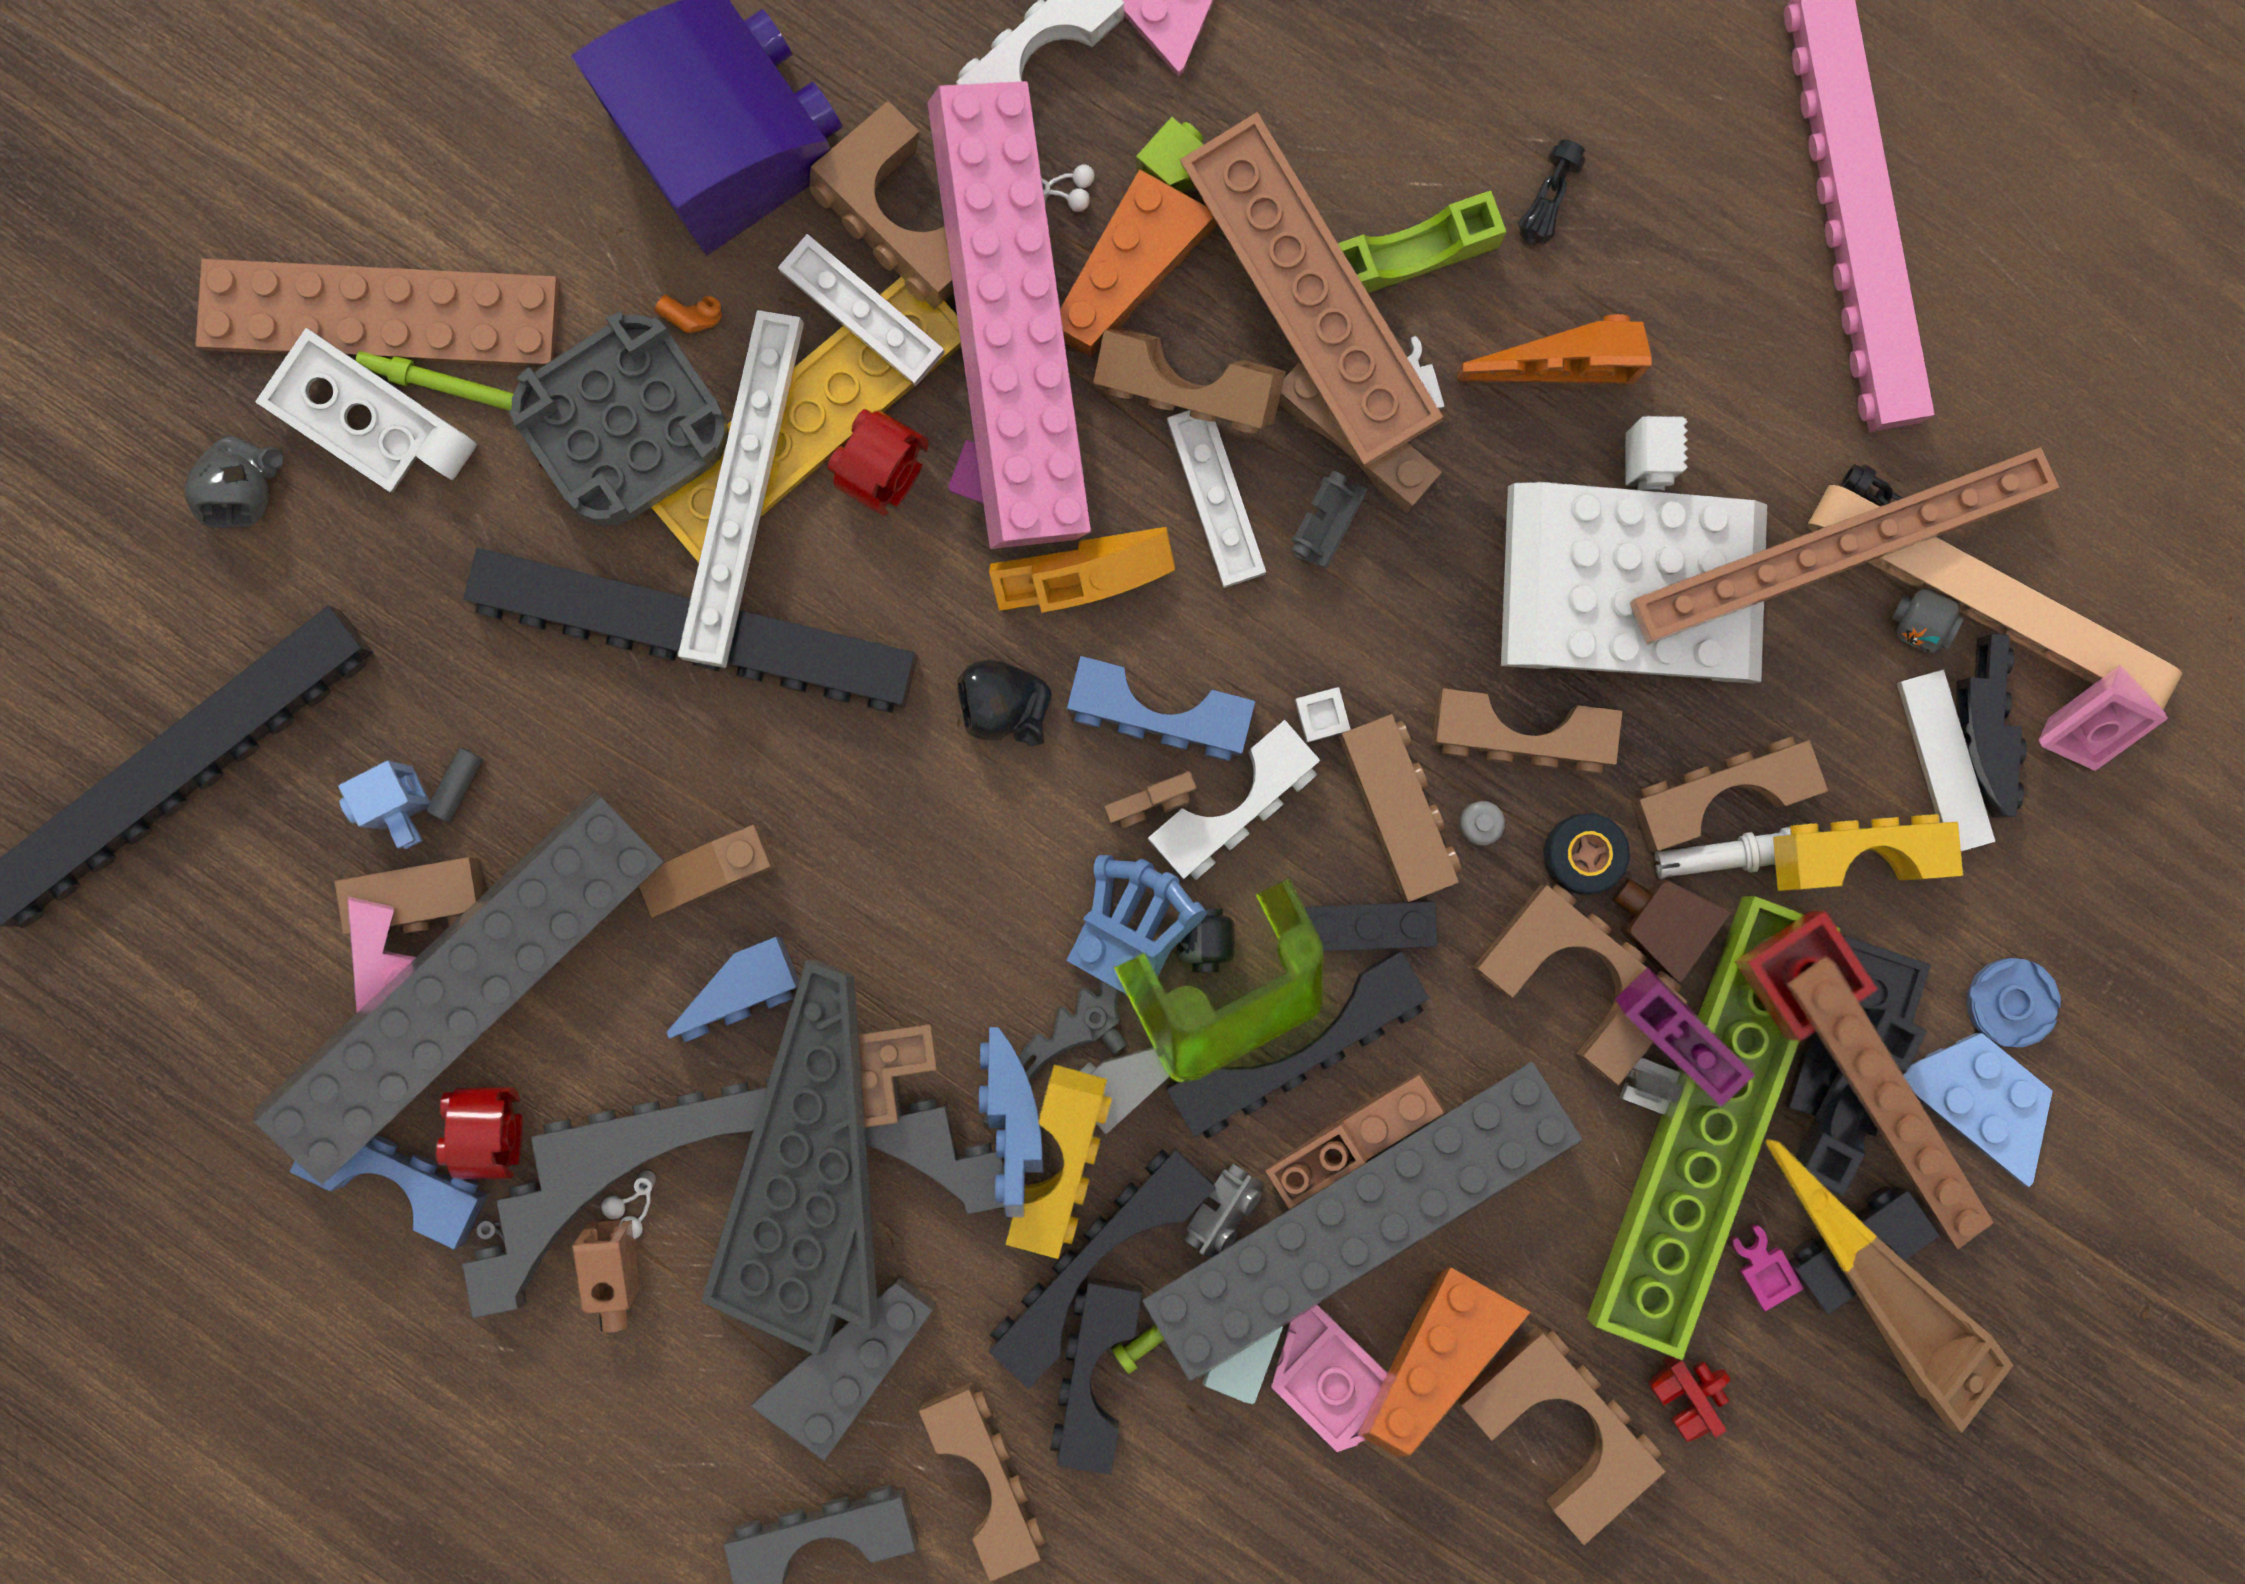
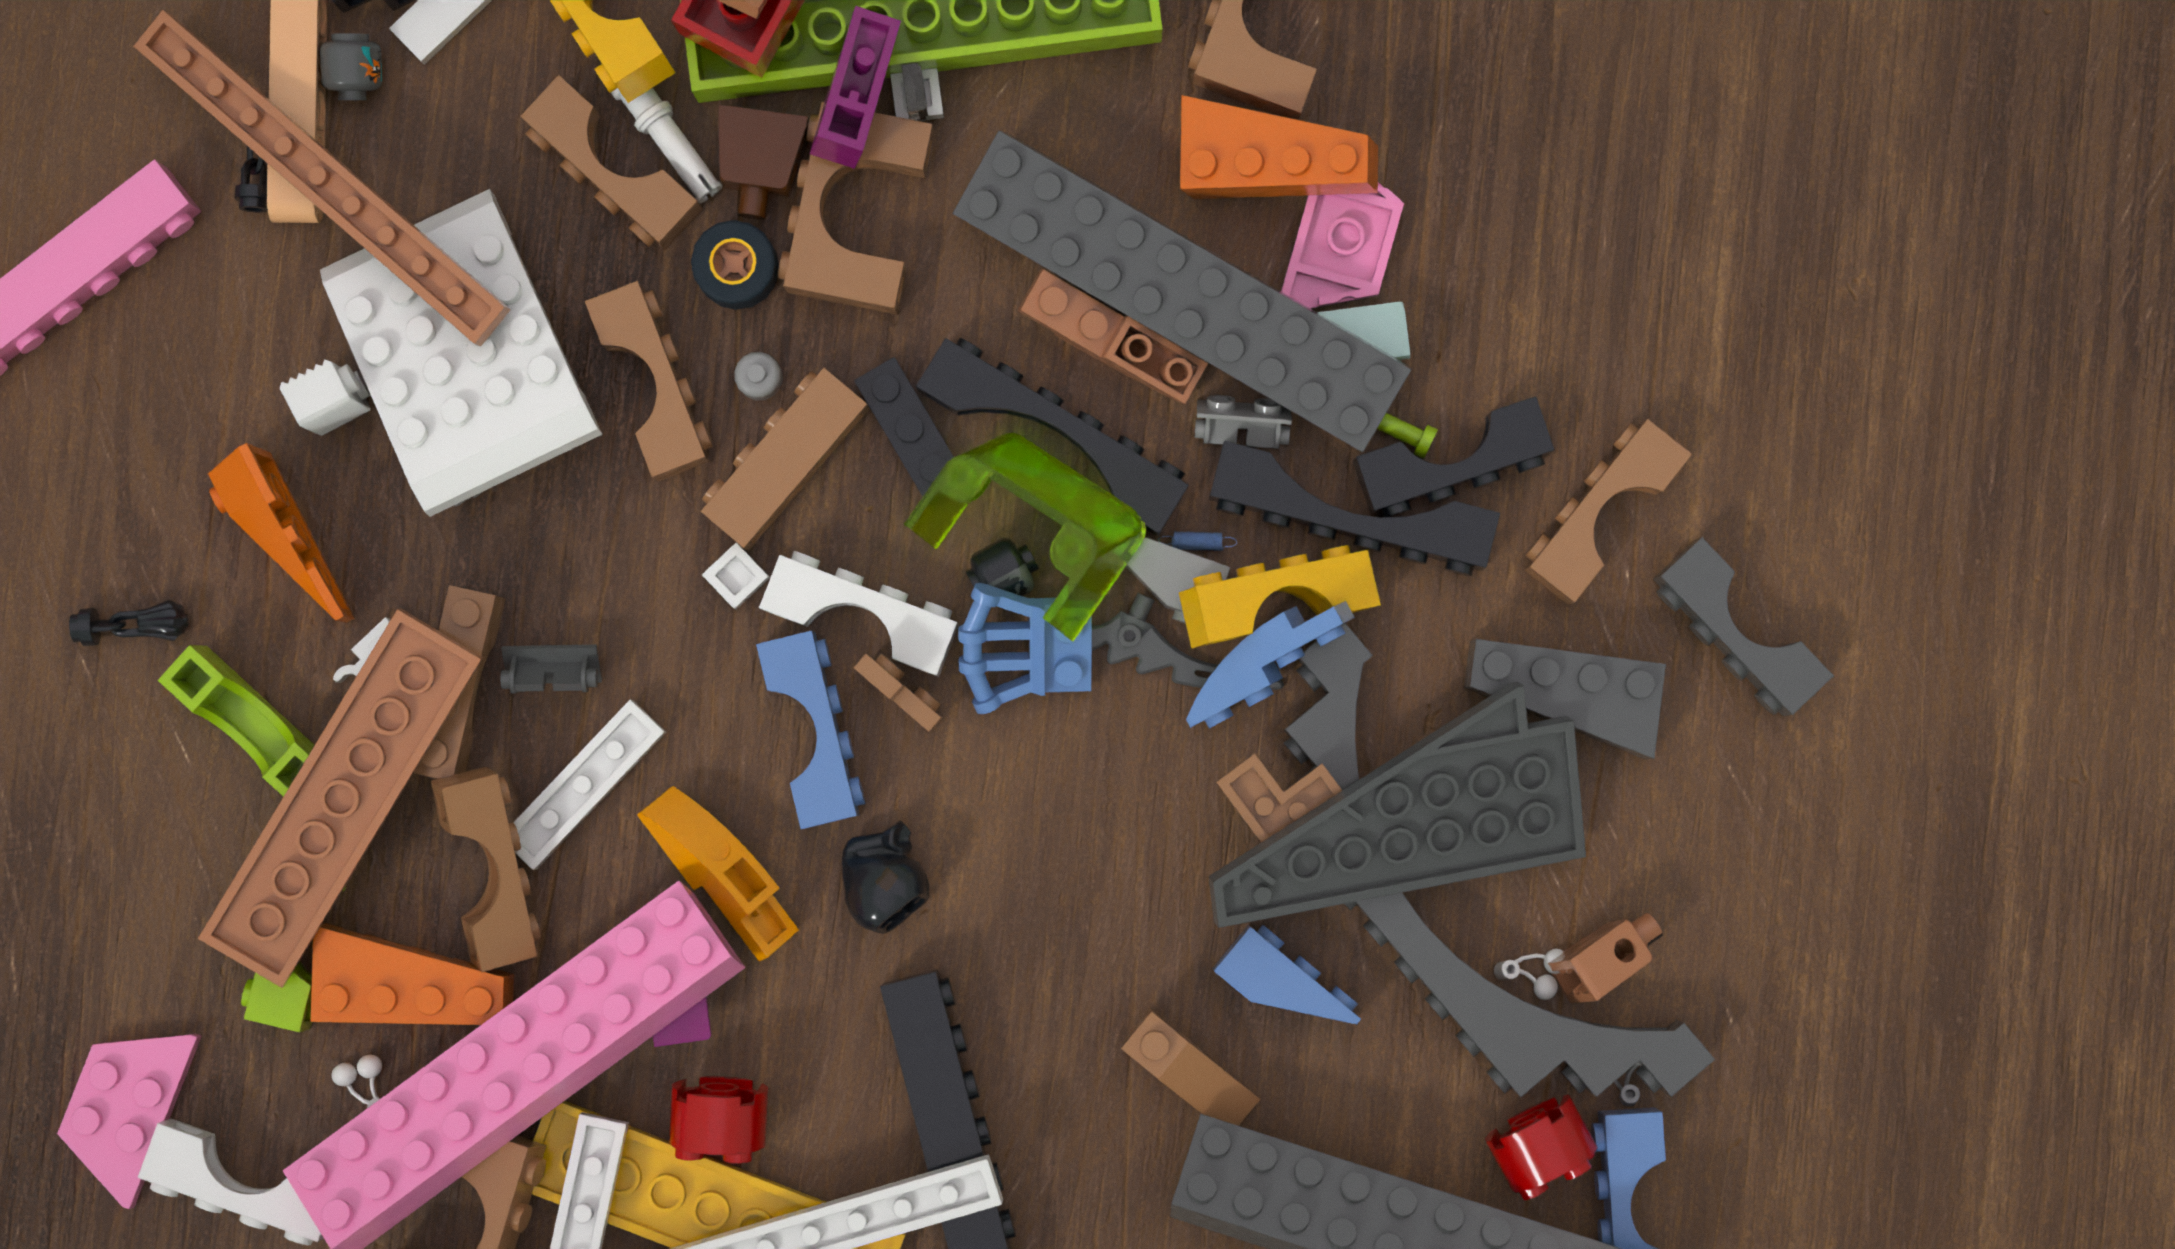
camera: 115 degrees left, 0 degrees up
none -> light blue piece [1158,531,1237,551]

